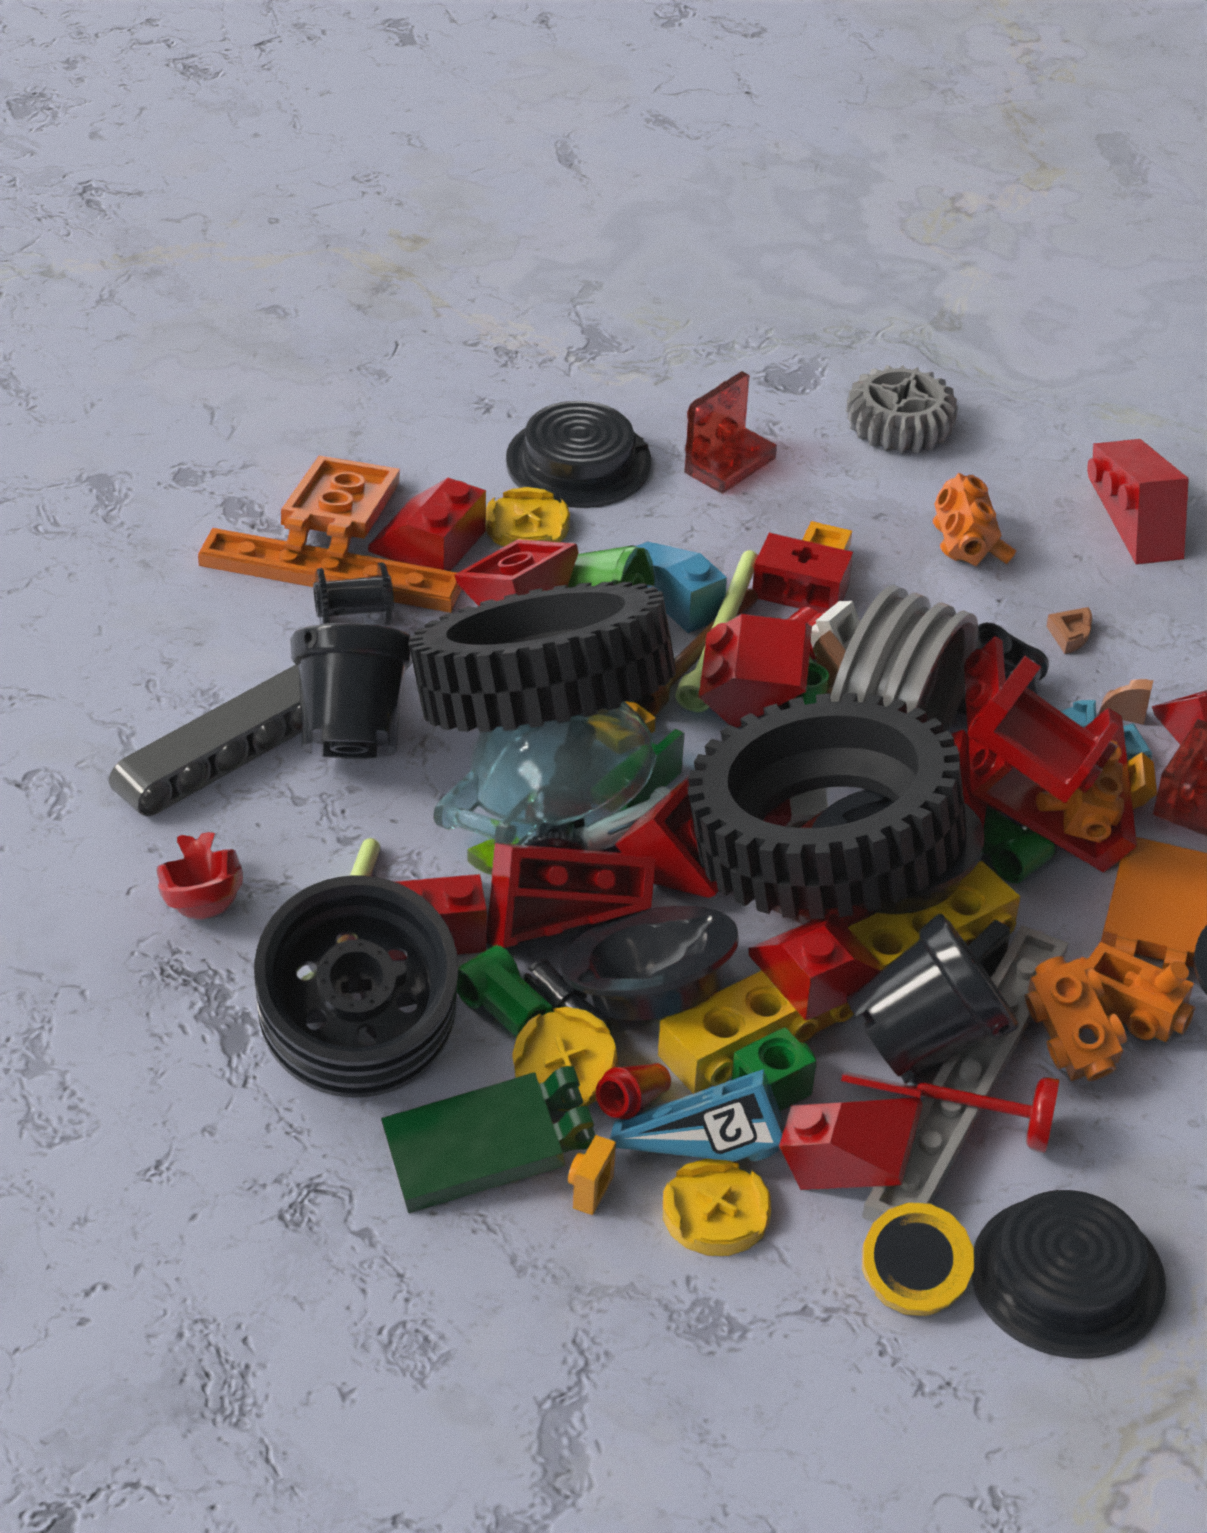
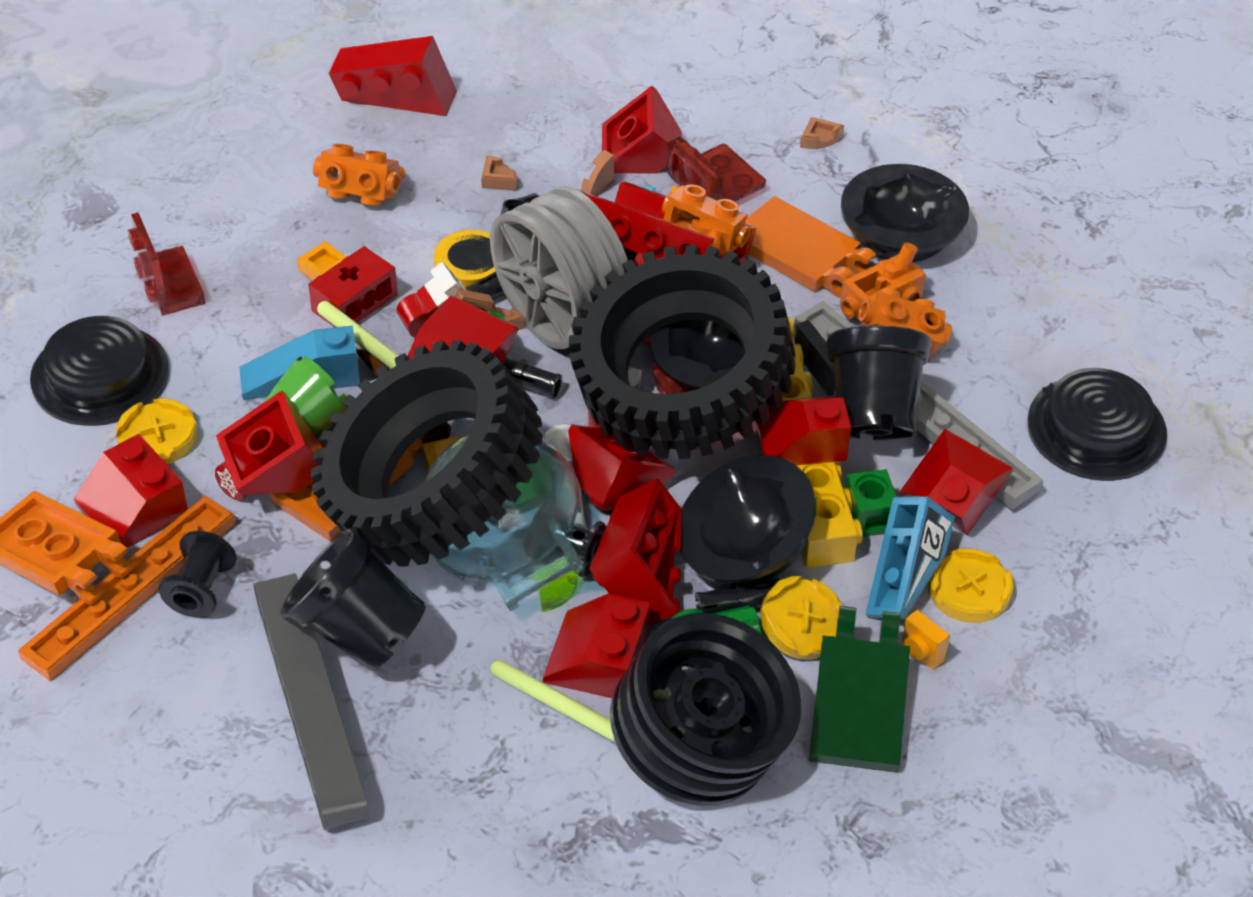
camera: 65 degrees left, 5 degrees up
red hat [156,832,244,920] -> none
red cone [596,1063,671,1119] -> none
red piece [841,1071,1059,1153] -> none
light grey gear [846,365,958,454] -> none
tile [862,1202,974,1316] -> none
red panel [968,656,1120,804] -> none

